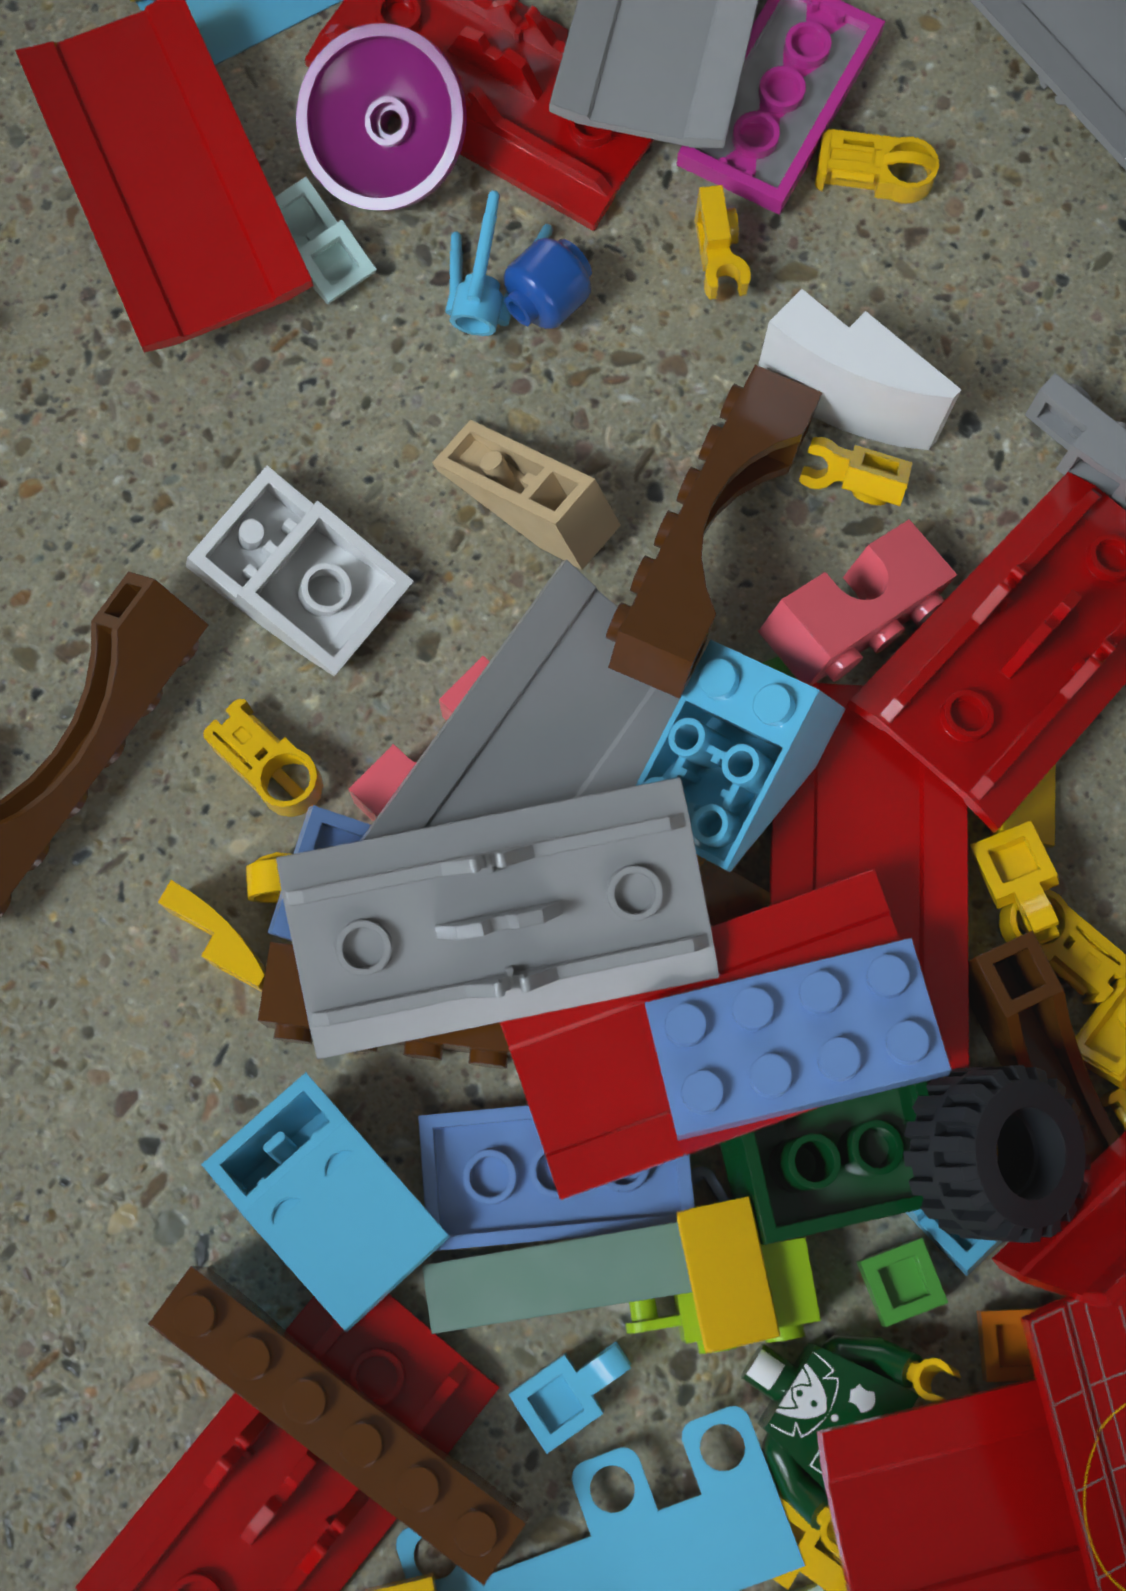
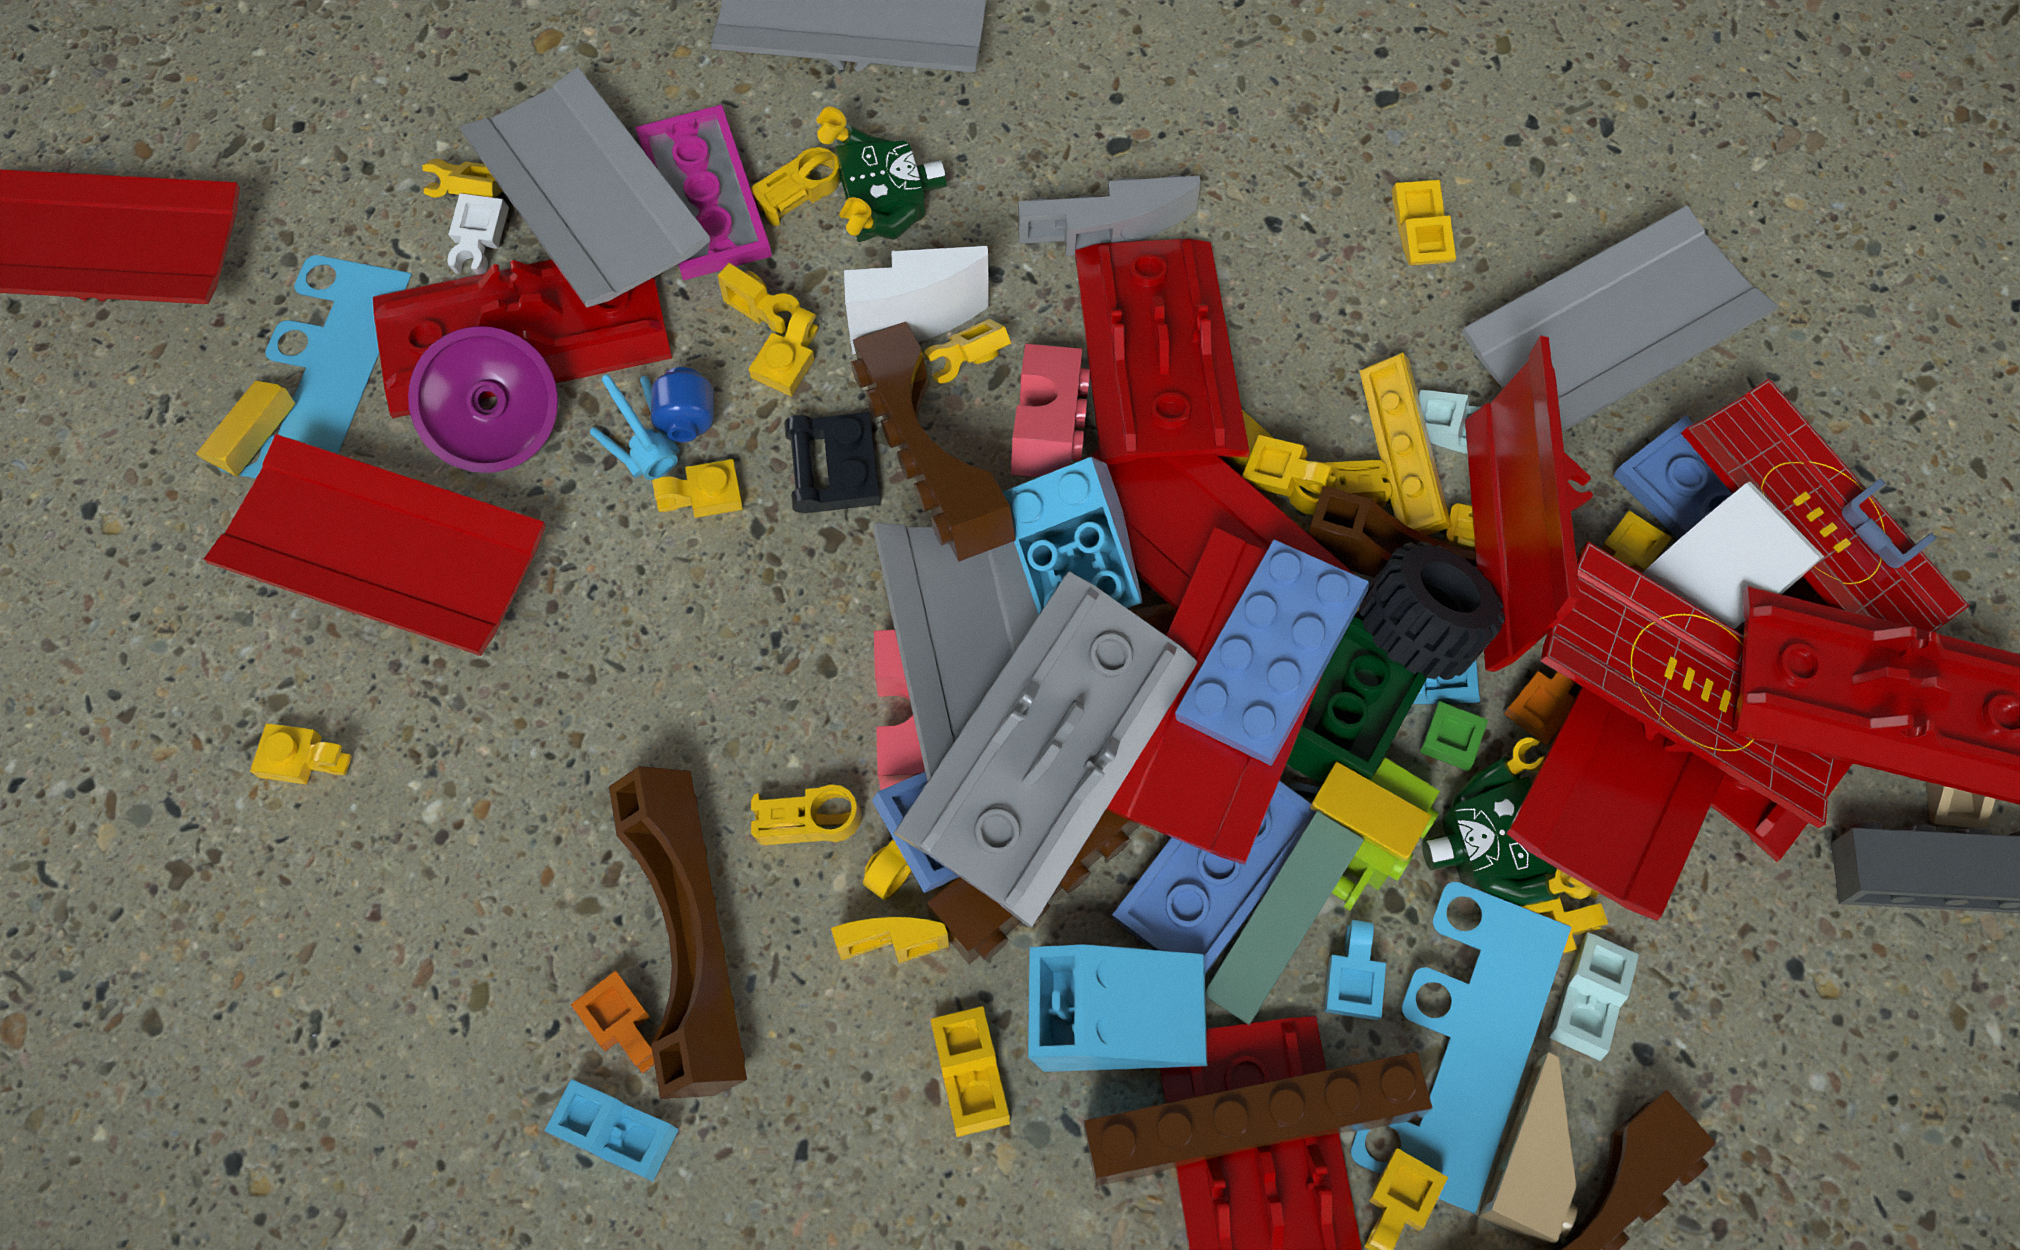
camera: 45 degrees left, 10 degrees down
white slope [186,465,414,676] -> none
light aqua slope [275,177,377,304] -> none
tan slope [432,420,621,570] -> none
none -> yellow plate [652,459,743,518]
none -> yellow plate [748,307,819,397]
none -> black plate [784,412,880,513]
none -> dark green torso [816,106,947,242]
none -> yellow slope [930,1006,1010,1137]

